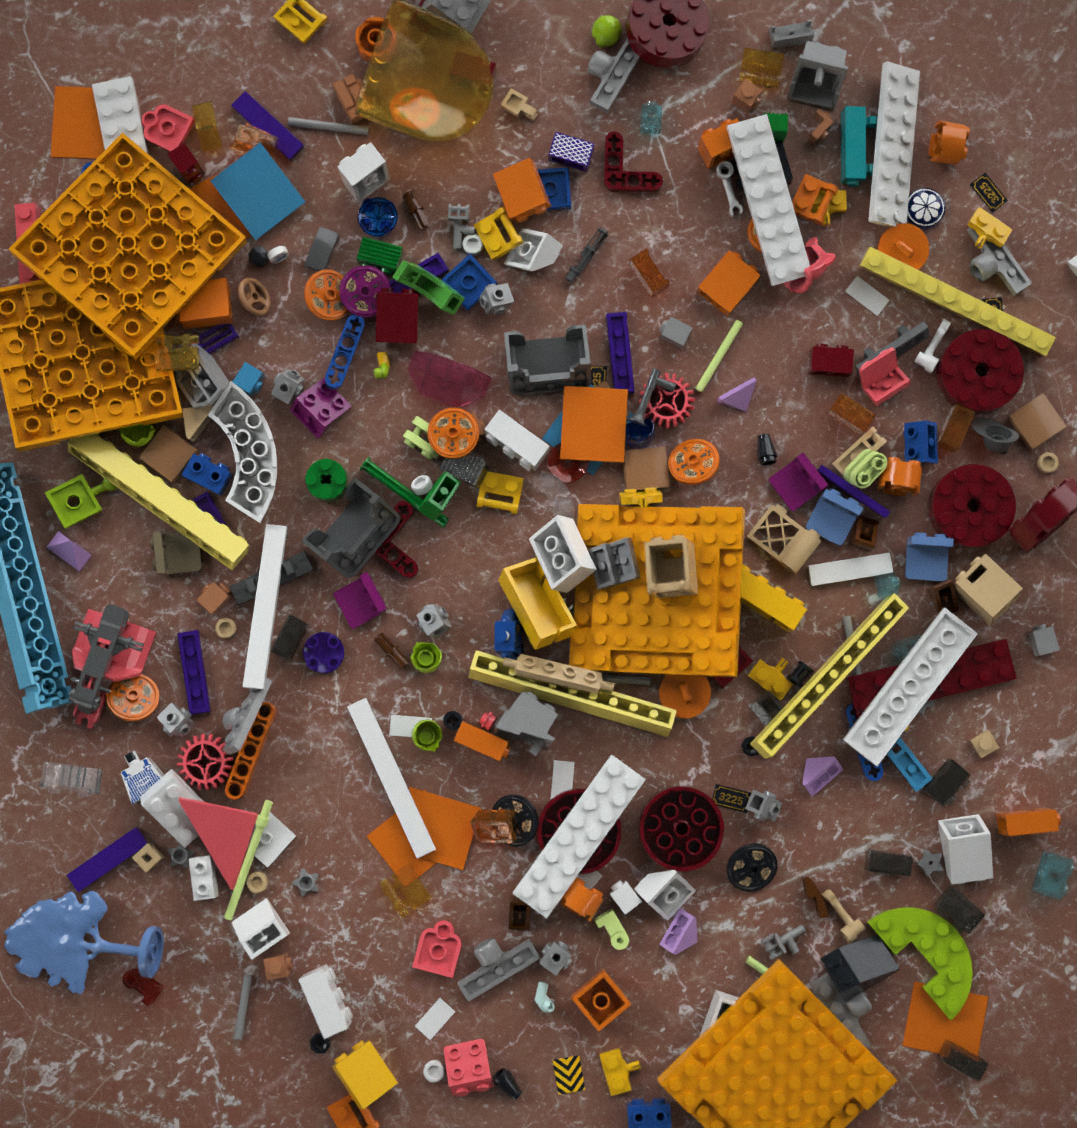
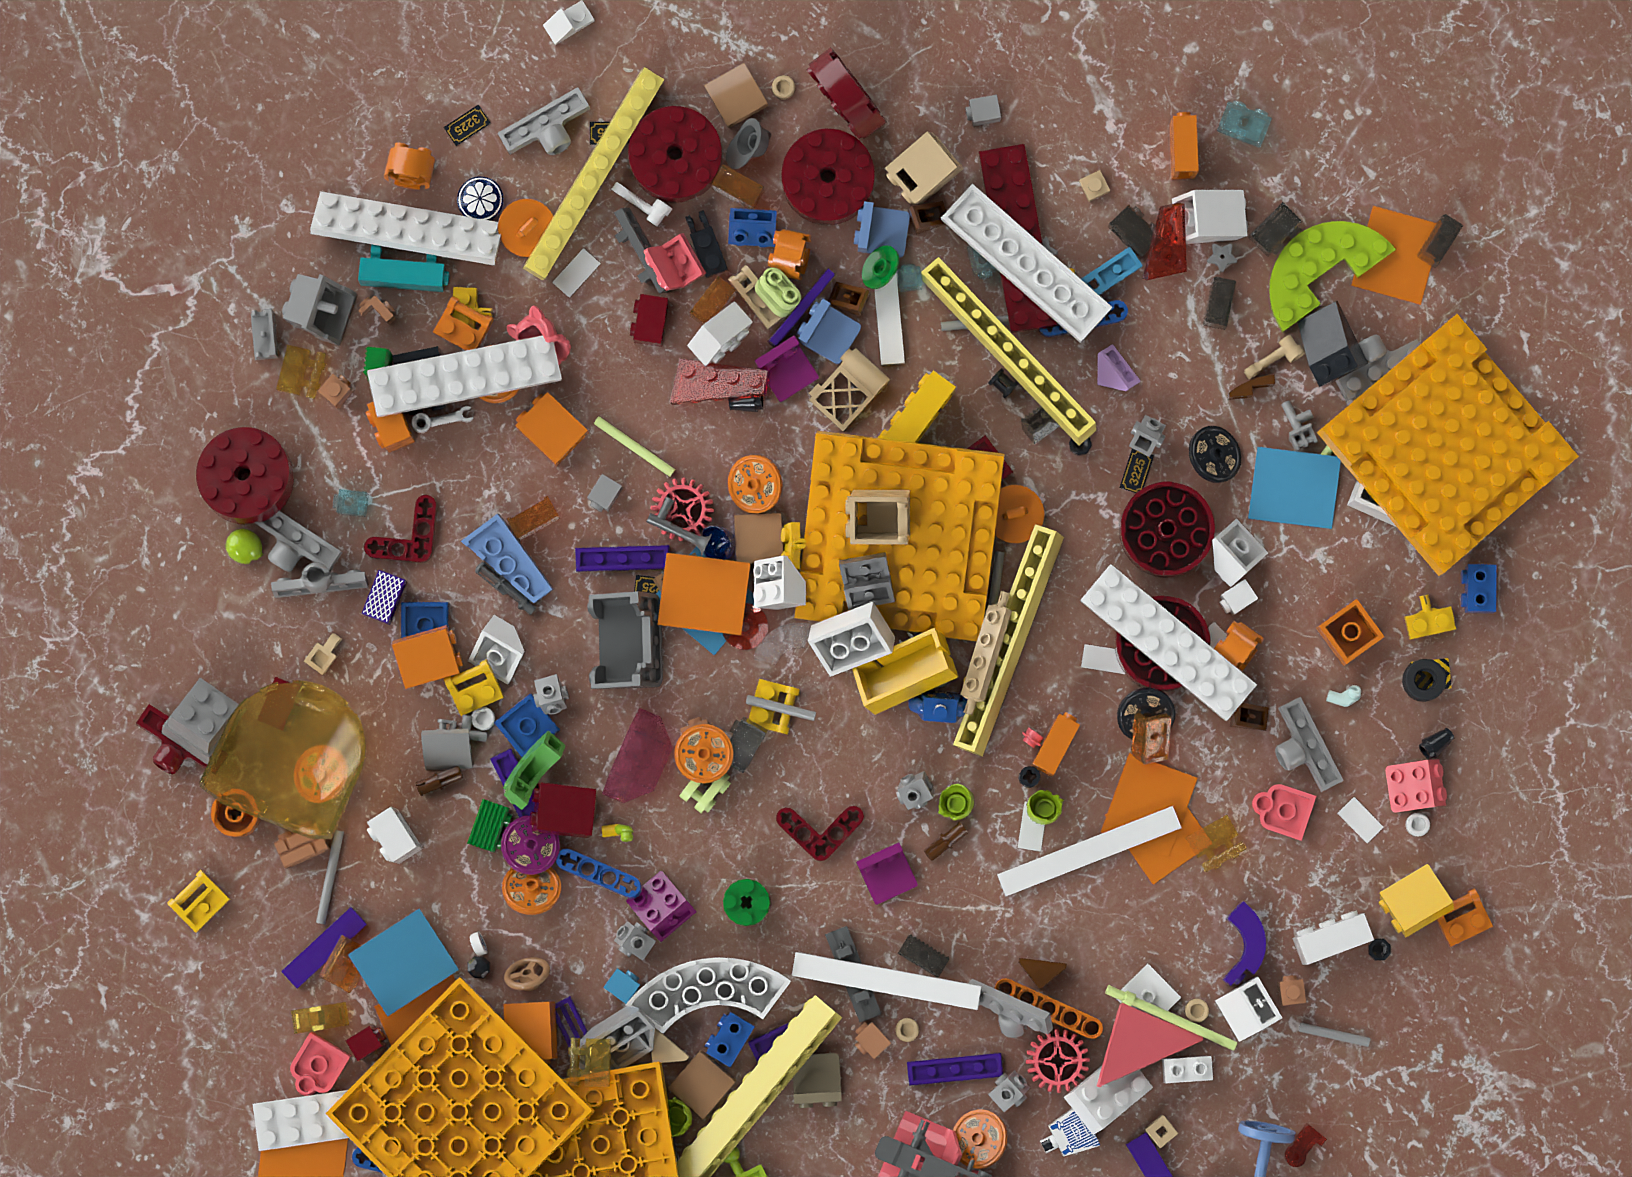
camera: 85 degrees left, 0 degrees up
light grey plate [167,843,194,868] -> none
light grey plate [292,869,318,896] -> none
dark grey windscreen [302,478,400,578] -> none
dark purple dish [303,632,344,673] -> none
dark grey slope [305,227,339,272] -> none
clear blue dish [357,197,398,237] -> none
green axle [359,457,449,527] -> none
white tile [411,475,433,495] -> none
green brick [418,471,461,521] -> none
white brick [484,410,550,471] -> none
light grey piece [493,691,558,756] -> none
light grey brick [539,940,572,975] -> none
yellowish green leg [594,908,629,950] -> none
lavender slope [659,908,697,955] -> none
lavender slope [717,377,756,412] -> none
yellow plate [748,658,793,700] -> none
yellow plate [967,207,1012,249] -> none
none -> light grey plate [271,562,368,598]
none -> light grey slope [421,729,473,770]
none -> medium blue wing [461,514,554,603]
none -> clear red wing [670,358,770,405]
none -> black hinge [685,210,728,279]
none -> white brick [687,301,753,366]
none -> light grey bar [746,695,816,721]
none -> white slope [754,556,806,610]
none -> green dish [862,245,899,289]
none -> reddish brown slope [1018,958,1067,989]
none -> clear red wing [1143,202,1187,280]
none -> dark purple arch [1222,901,1266,986]
none -> dark azure piece [1248,447,1341,529]
none -> black tyre [1402,659,1447,702]

